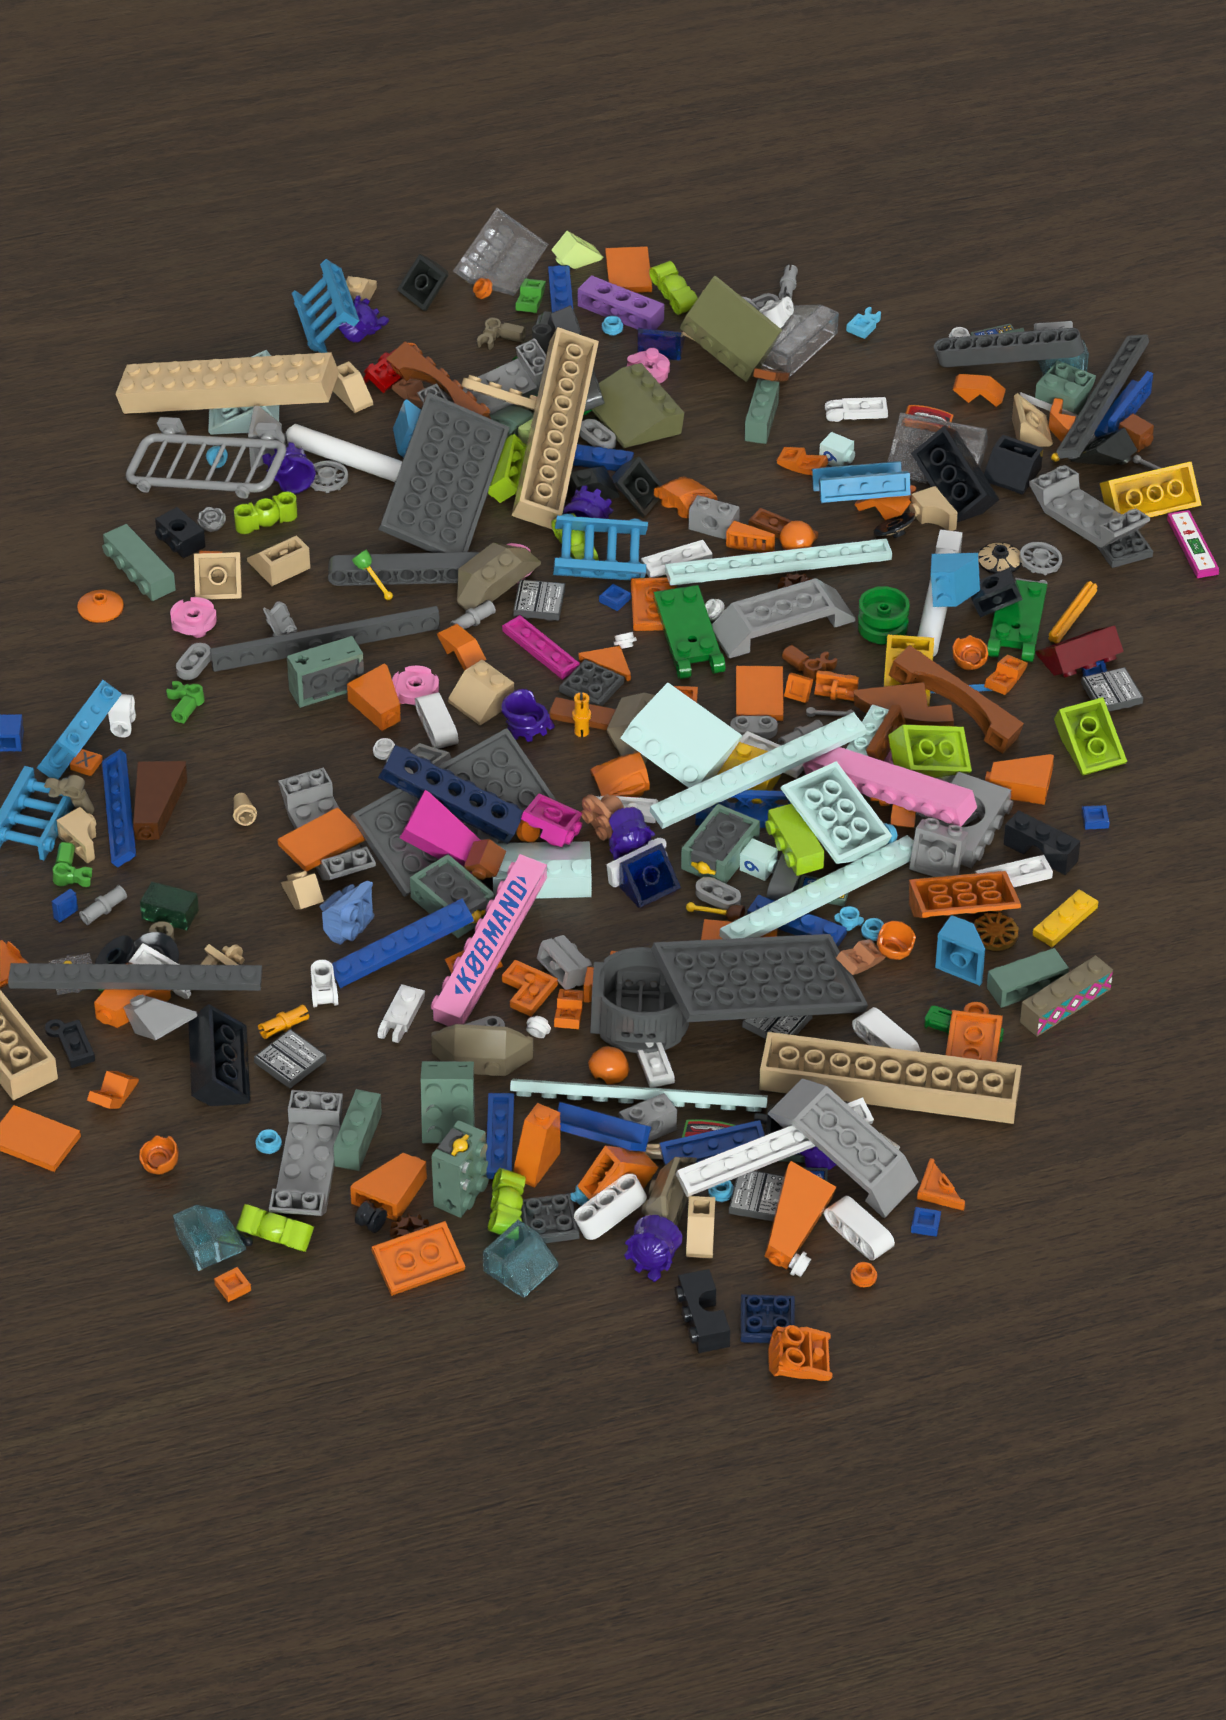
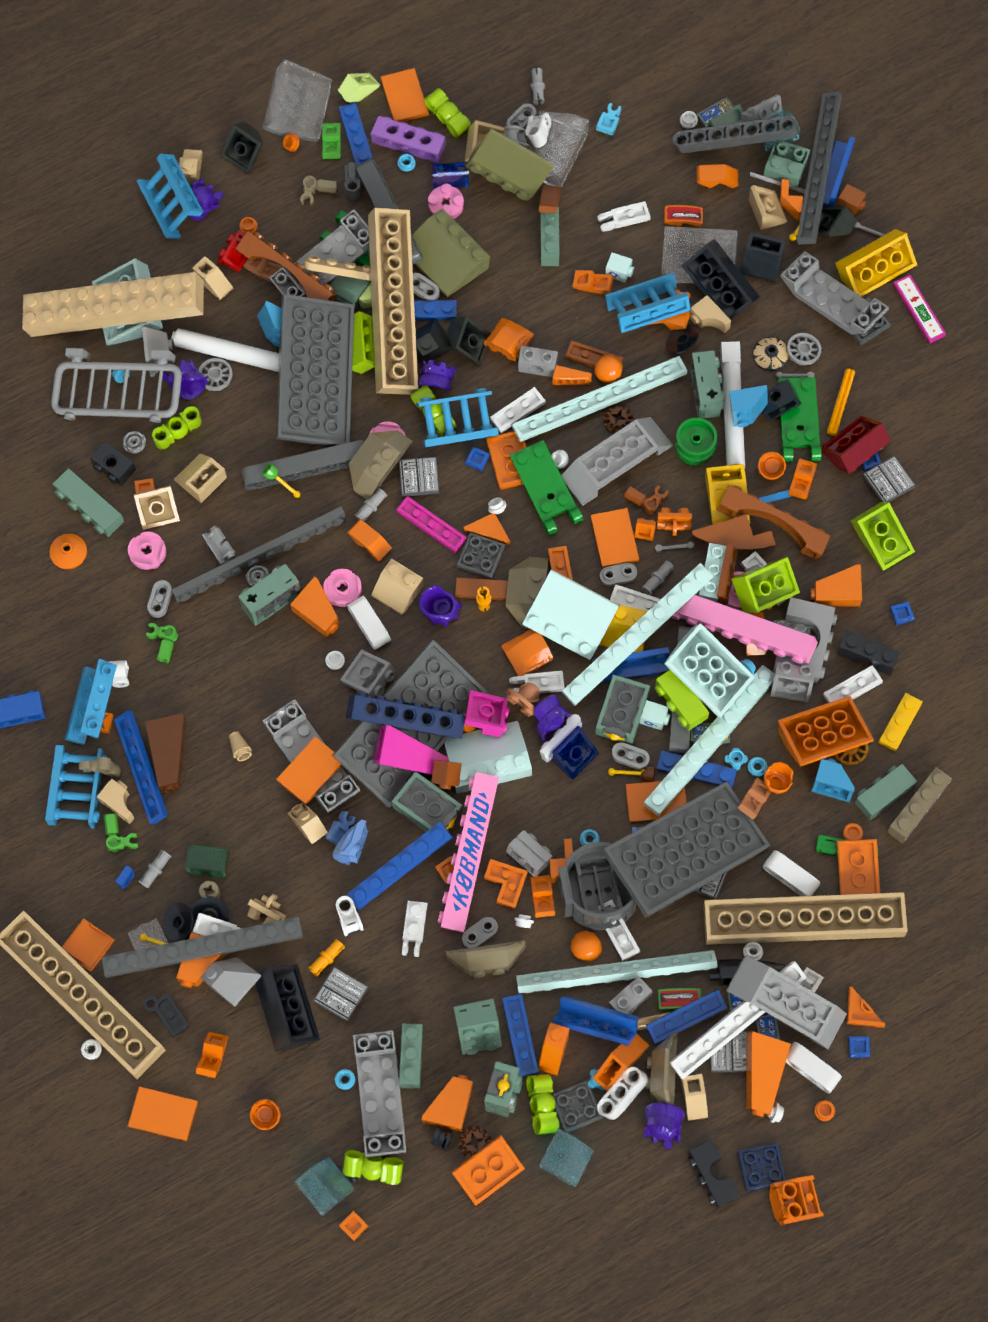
camera: 10 degrees left, 25 degrees up
none -> sand green piece [690,351,725,419]

